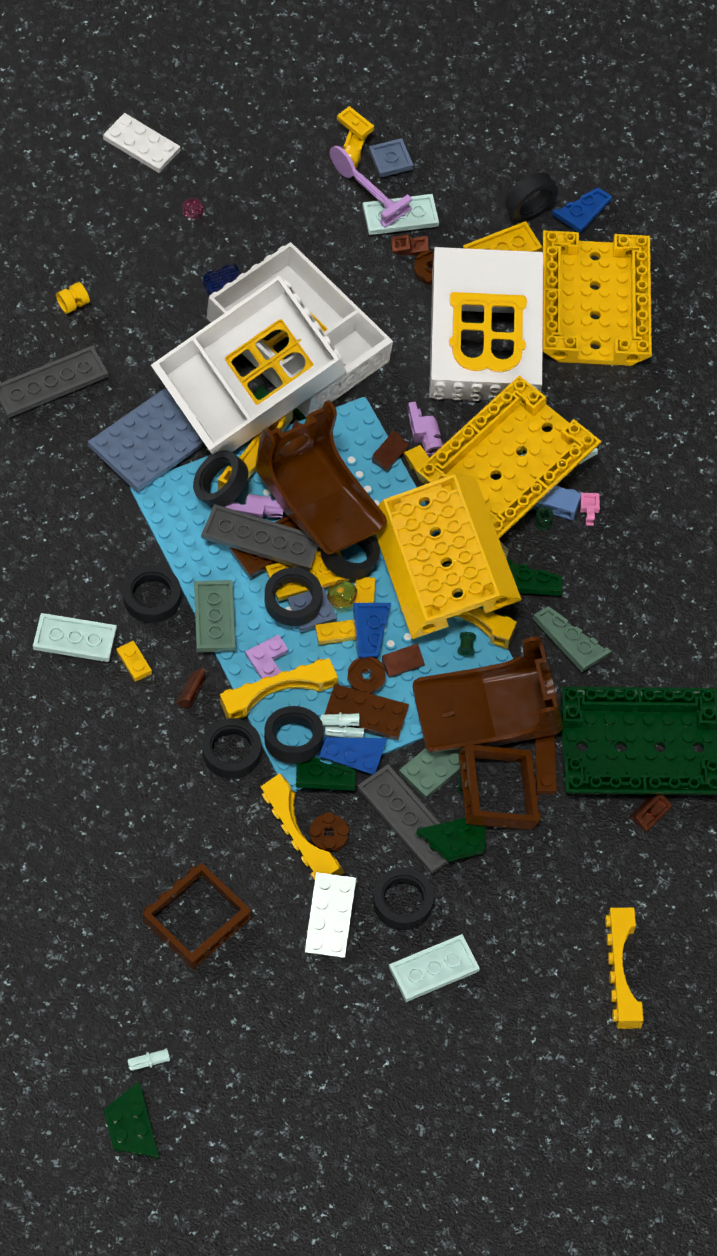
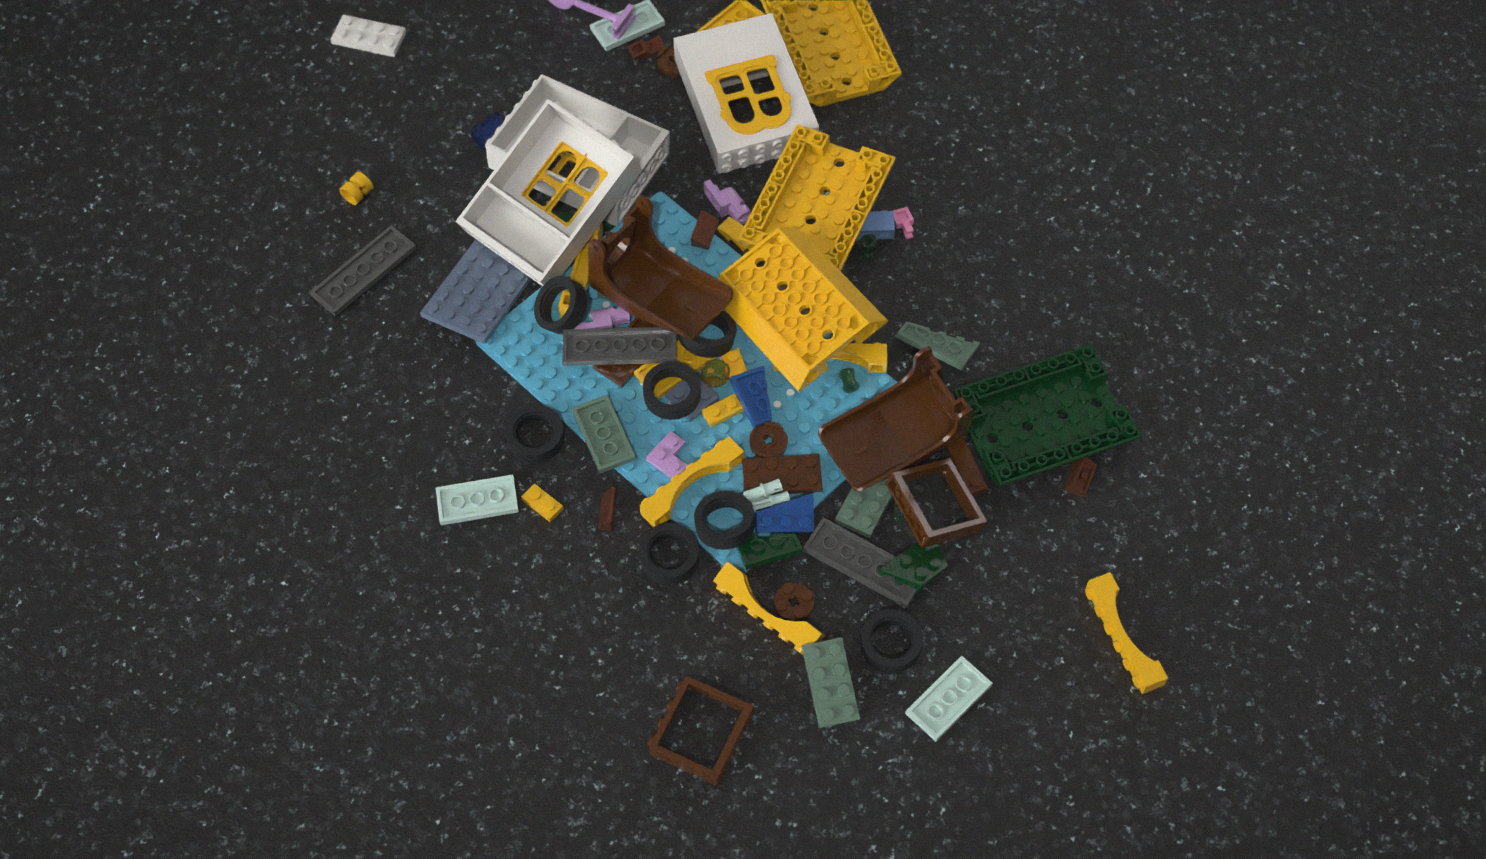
camera: 15 degrees left, 0 degrees up
clear pink plate [182,198,204,218] -> none
copper slope [382,644,425,678] -> none
dark green wing [507,559,562,596] -> none

